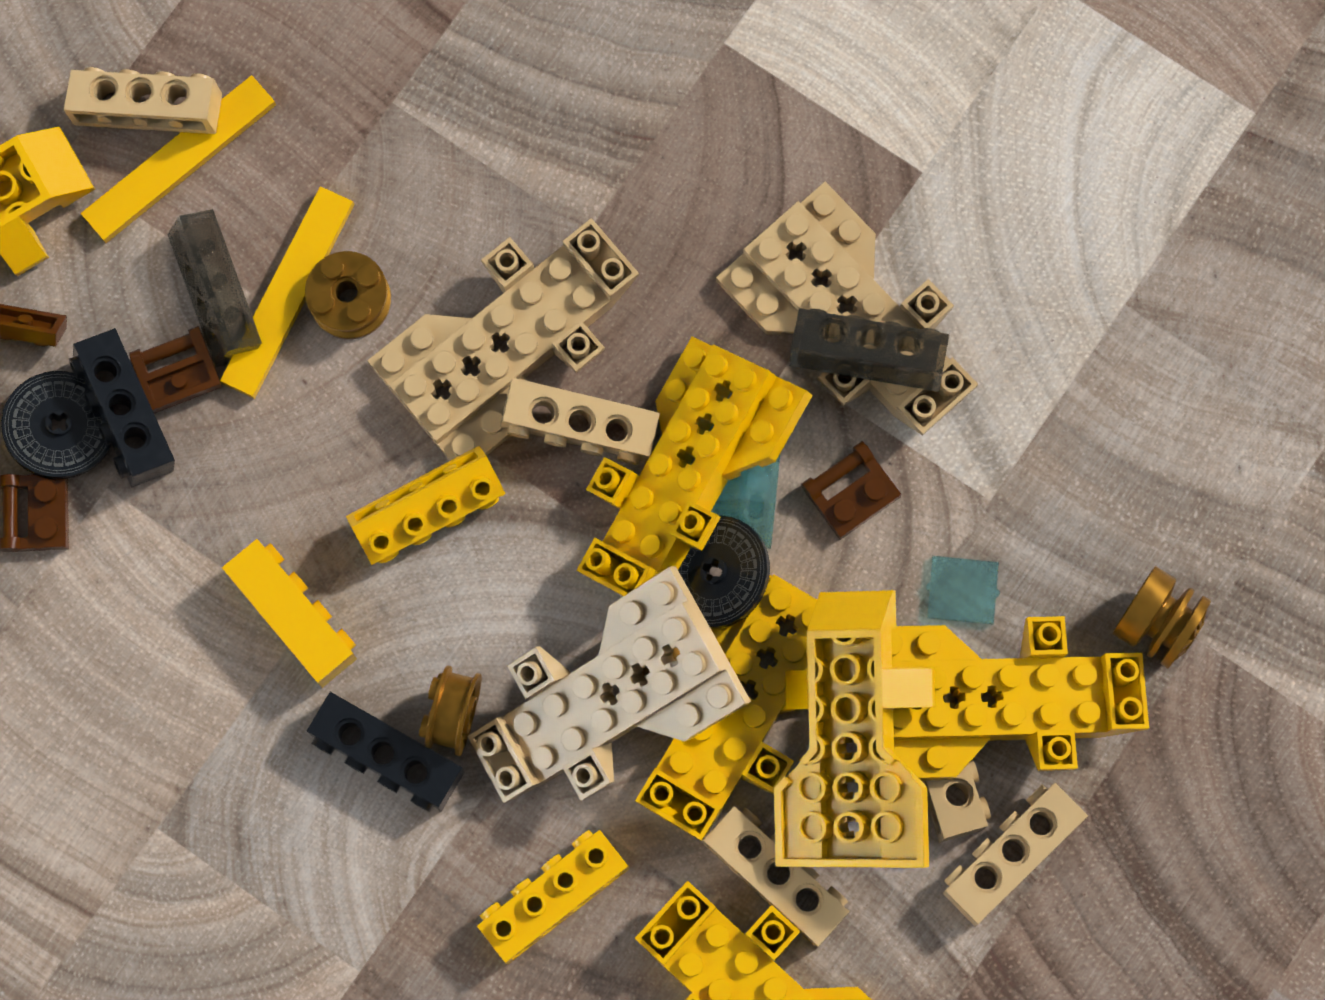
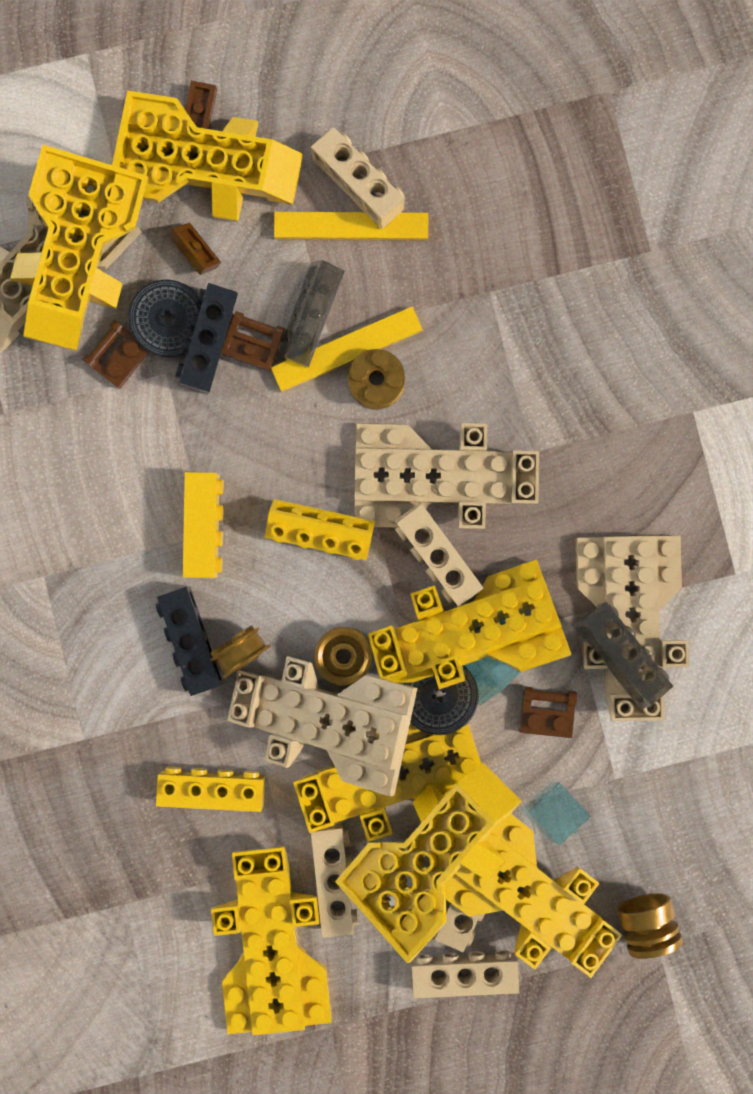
camera: 35 degrees right, 10 degrees up
none -> pearl gold wheel [314,627,372,685]

